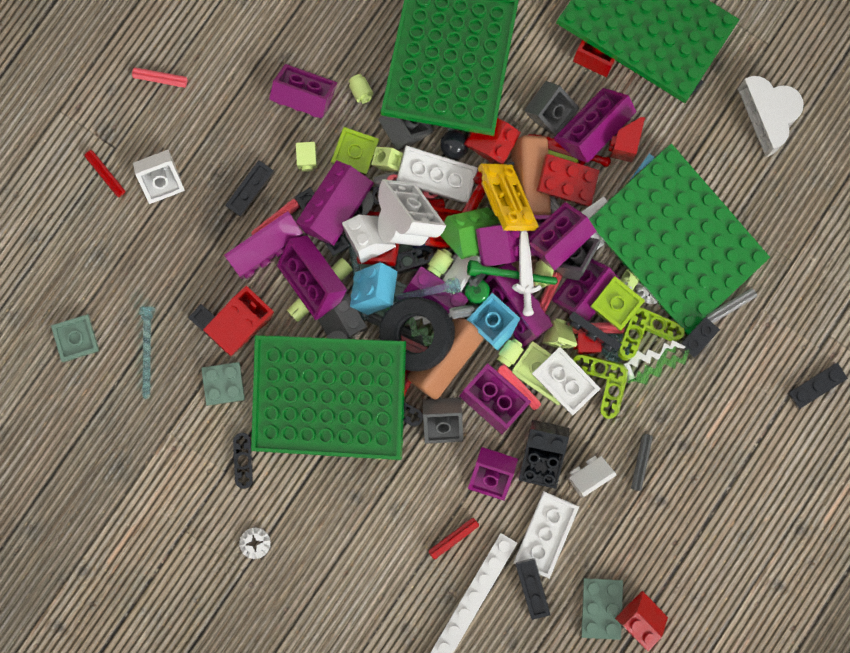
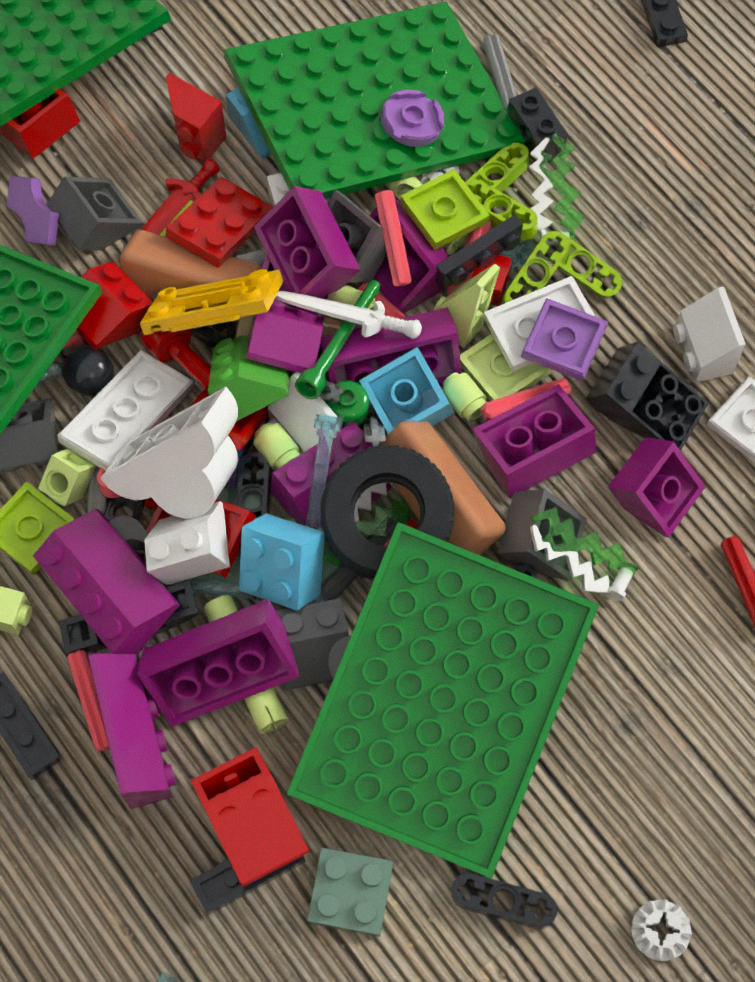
camera: 75 degrees left, 15 degrees down
magenta slope [554,88,637,163] -> none
dark grey axle [631,434,653,491] -> none
none -> medium lavender tile [7,176,59,245]
none -> coral axle [375,190,412,287]
none -> medium lavender tile [381,89,445,147]
none -> medium lavender tile [521,298,608,381]
none -> piece [530,507,639,601]

